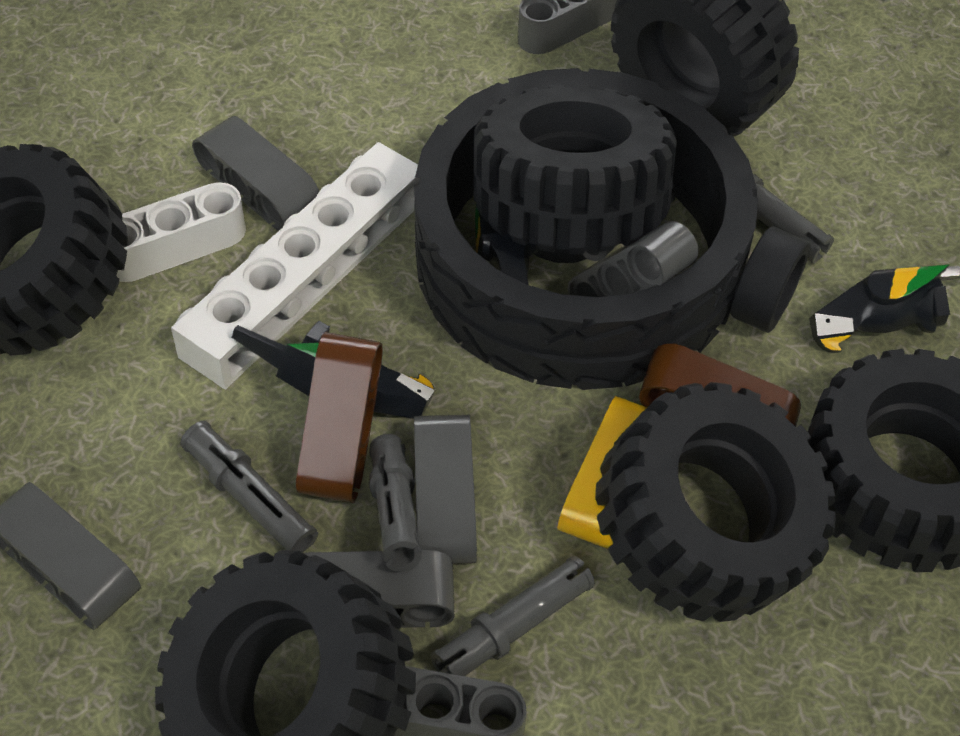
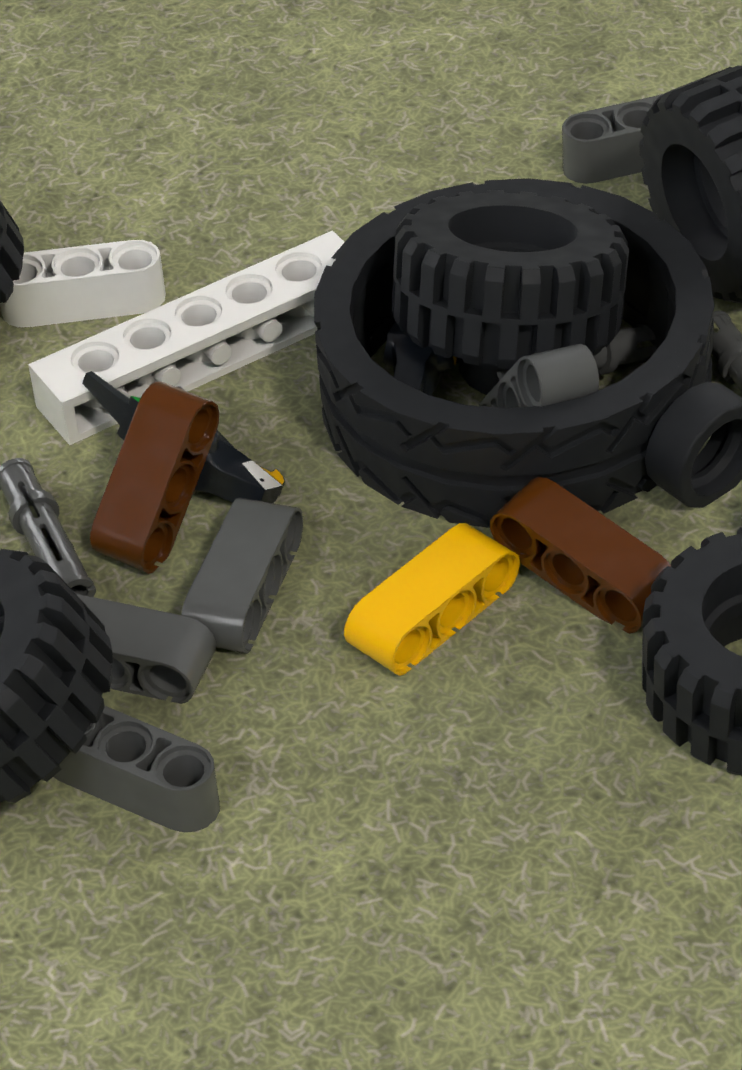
camera: 25 degrees right, 10 degrees down
dark grey beam [192,116,319,231] -> none
dark grey pin [369,434,422,572] -> none
dark grey pin [430,556,595,676] -> none
black tyre [595,382,836,622] -> none

